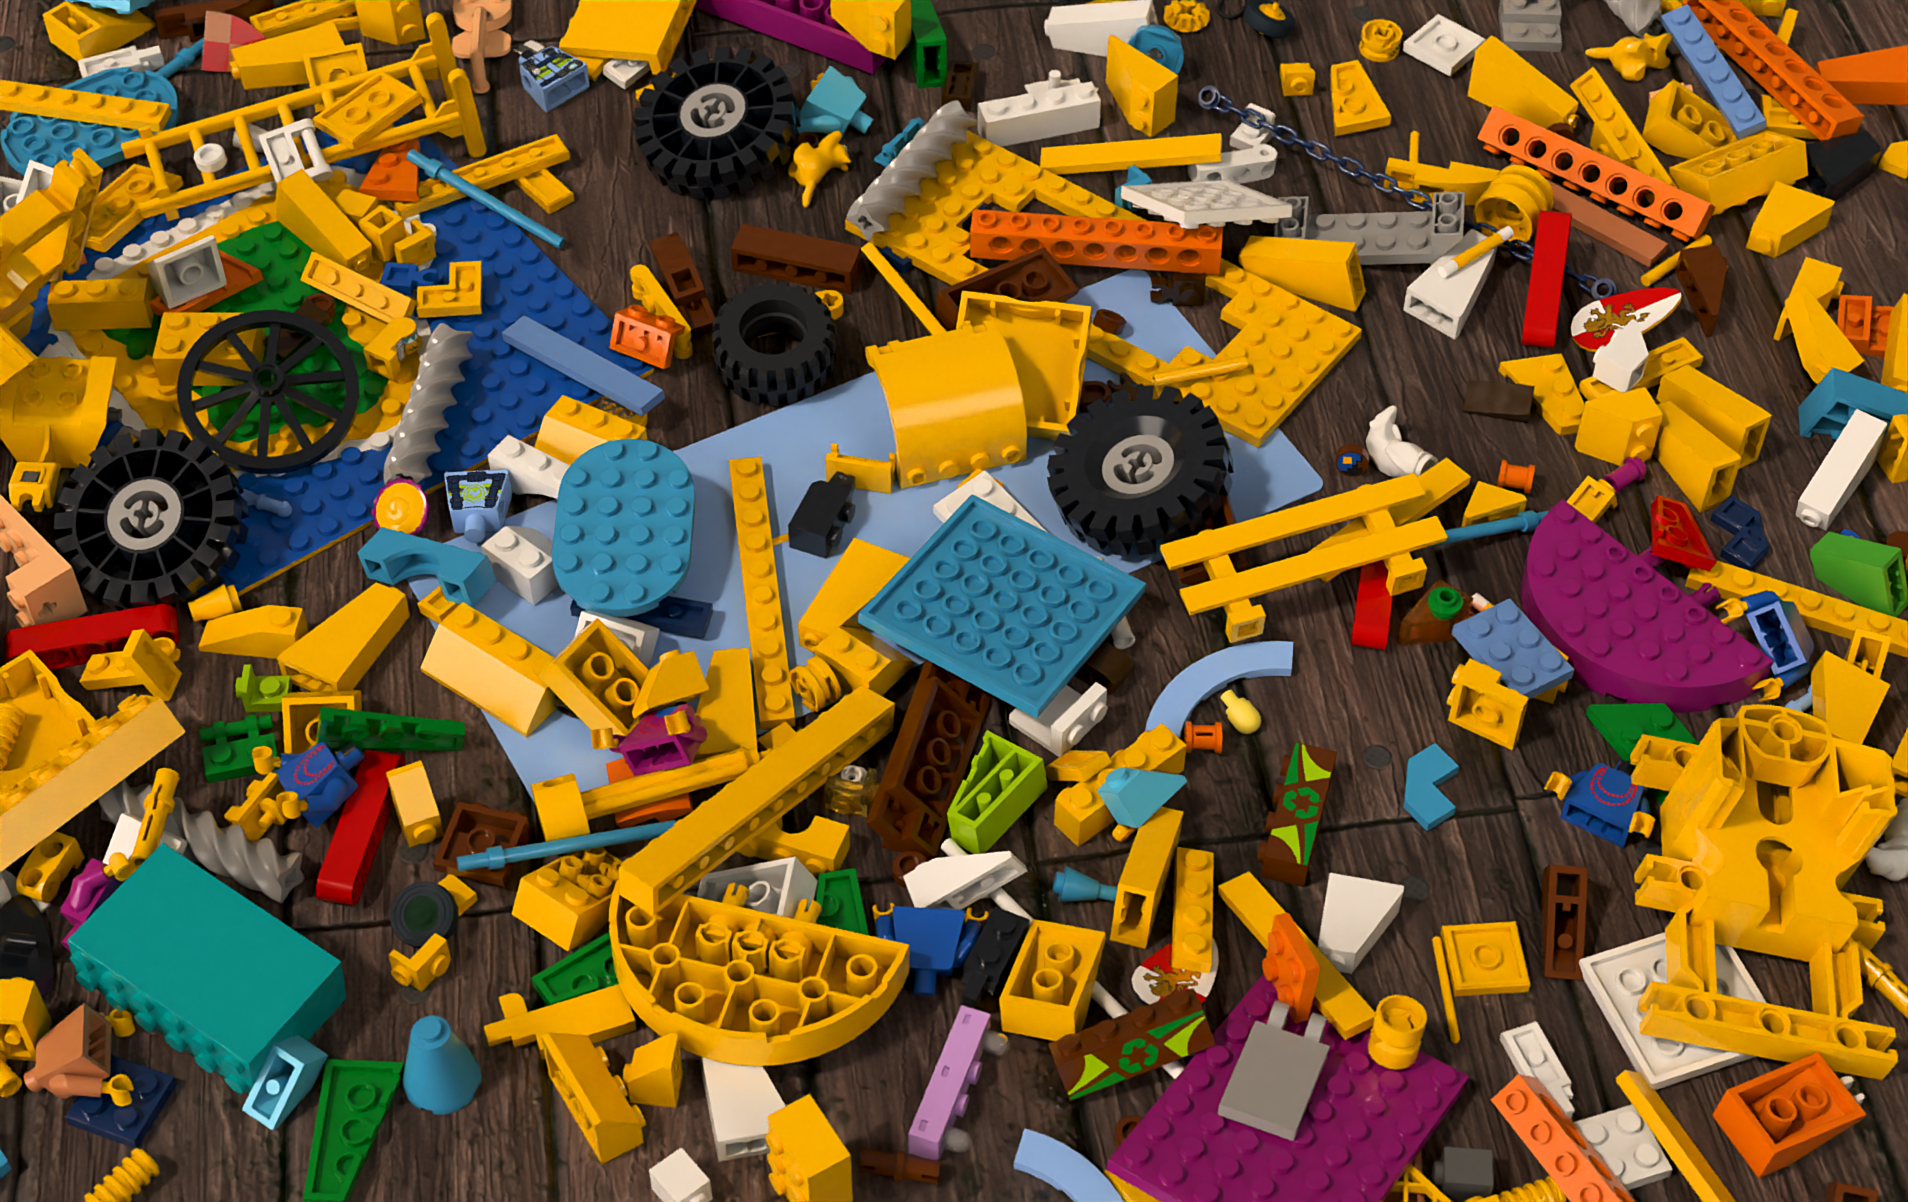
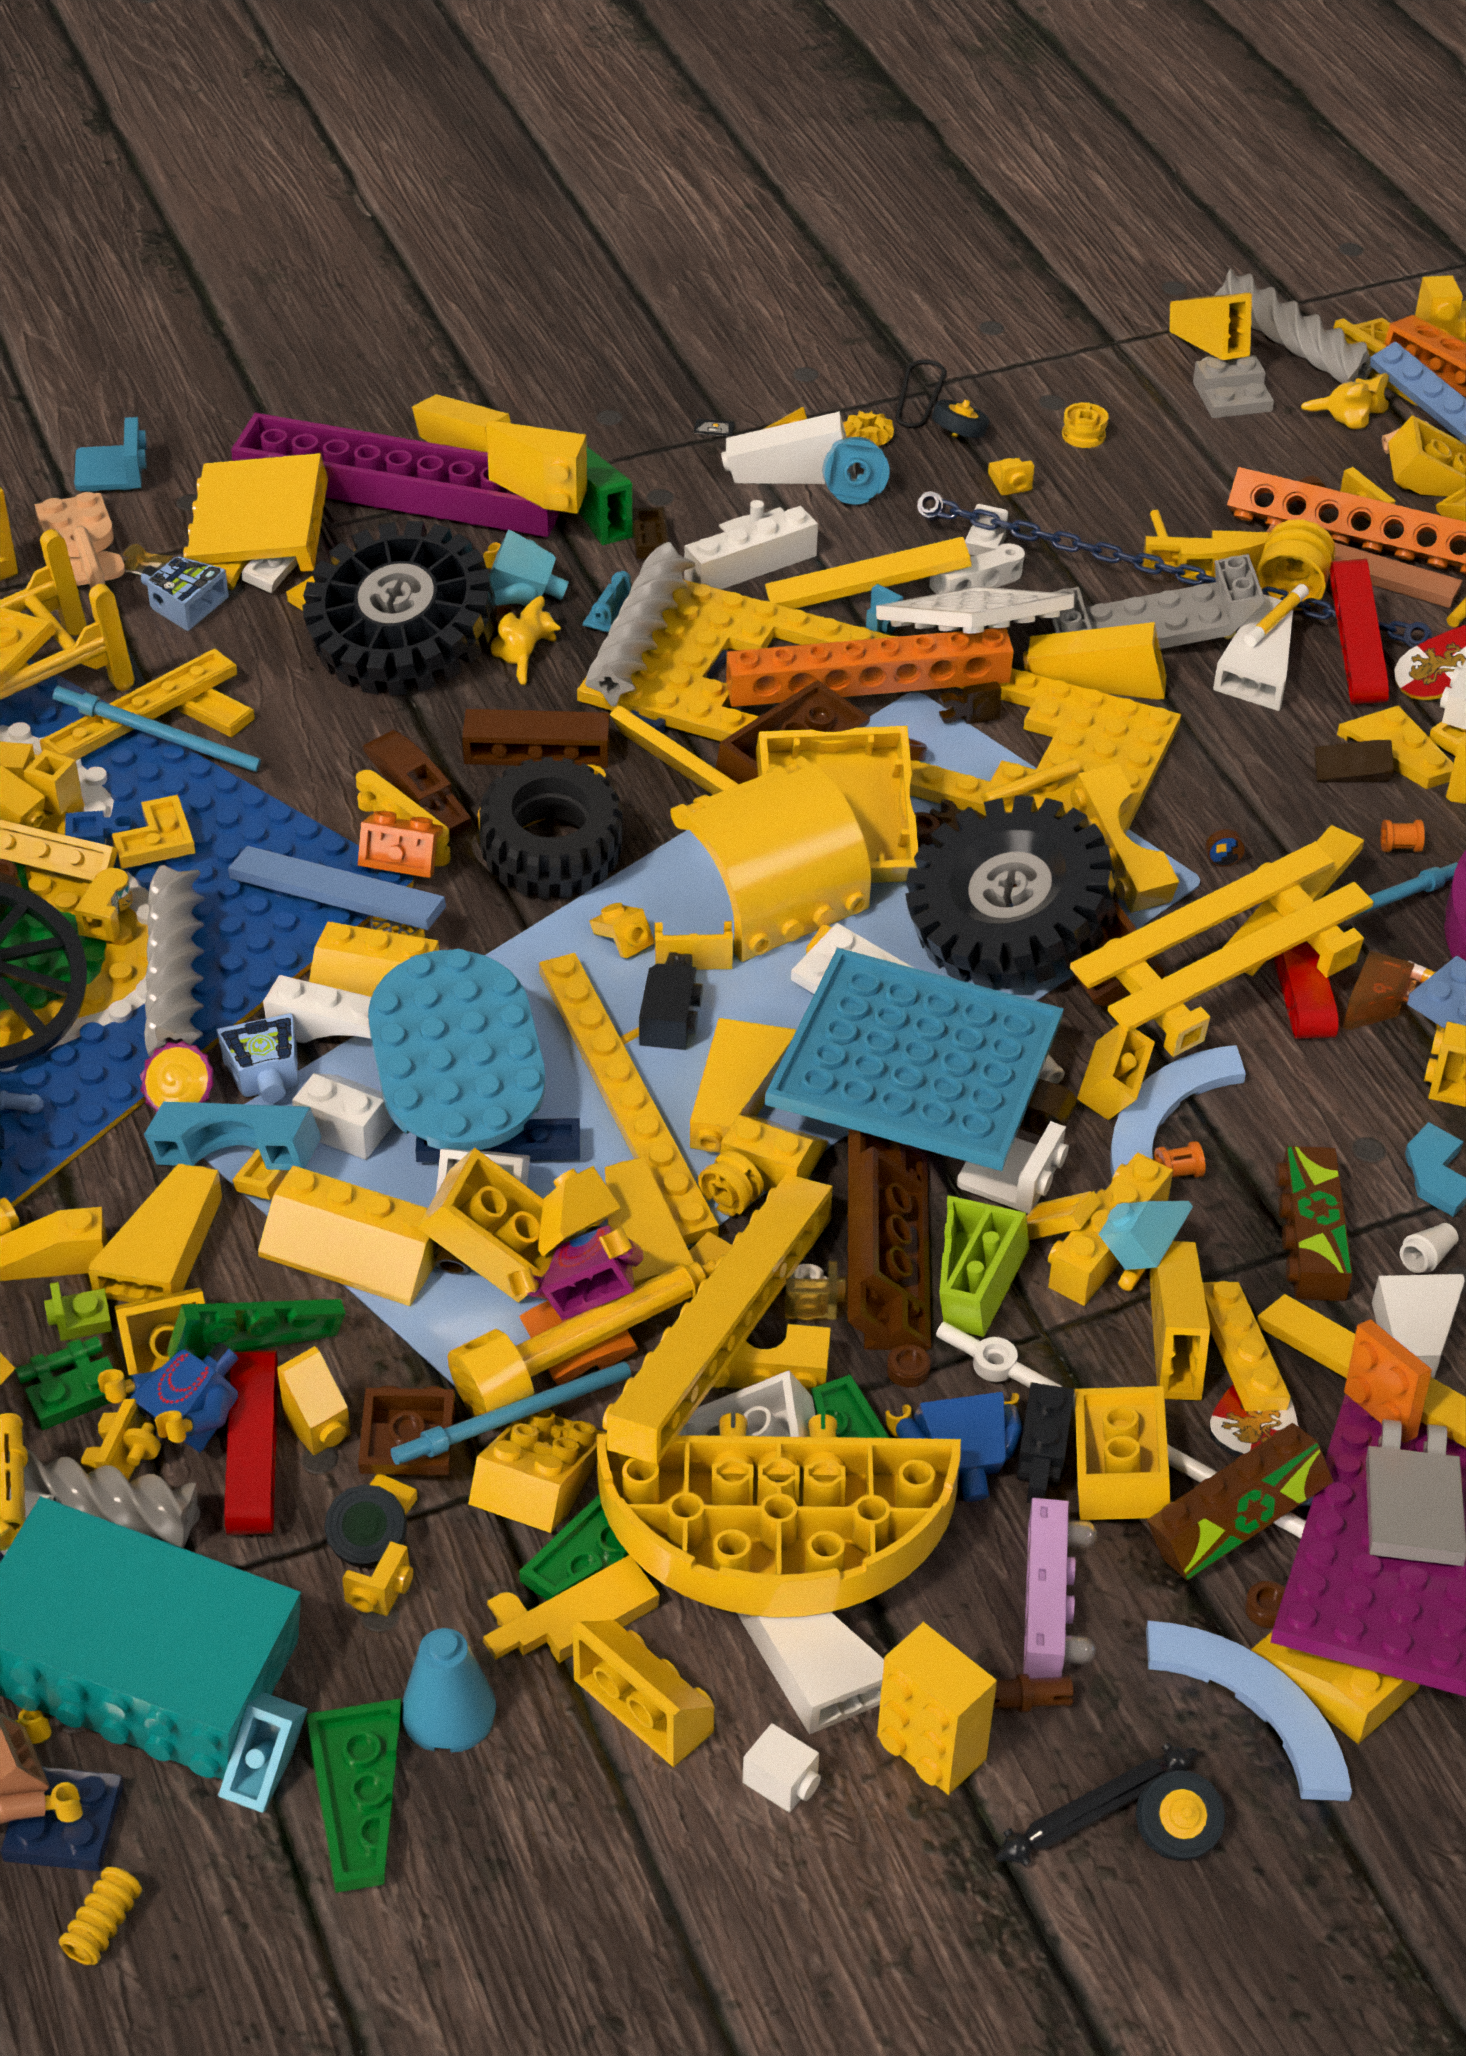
camera: 15 degrees left, 5 degrees down
orange wing [359,138,421,202] -> none
yellow bracket [394,219,436,266] -> none
yellow slope [622,1033,683,1108] -> none
white slope [903,851,1027,910] -> none
dark azure cone [1052,865,1118,902] -> none
yellow slope [1106,34,1178,138] -> none
light yellow cylinder [1221,689,1261,734] -> none
yellow wing [1330,60,1391,136] -> none
white animal [1365,405,1438,478] -> none
white plate [1403,14,1485,76] -> none
green plate [1427,587,1463,620] -> none
yellow slope [1461,481,1527,527] -> none
yellow slope [1467,35,1579,129] -> none
yellow plate [1569,67,1678,205] -> none
none -> clear yellow hand [122,544,173,571]
none -> yellow bracket [589,903,654,958]
none -> yellow arch [1070,763,1179,913]
none -> yellow brick [1077,1024,1155,1120]
none -> white cone [1400,1223,1458,1273]

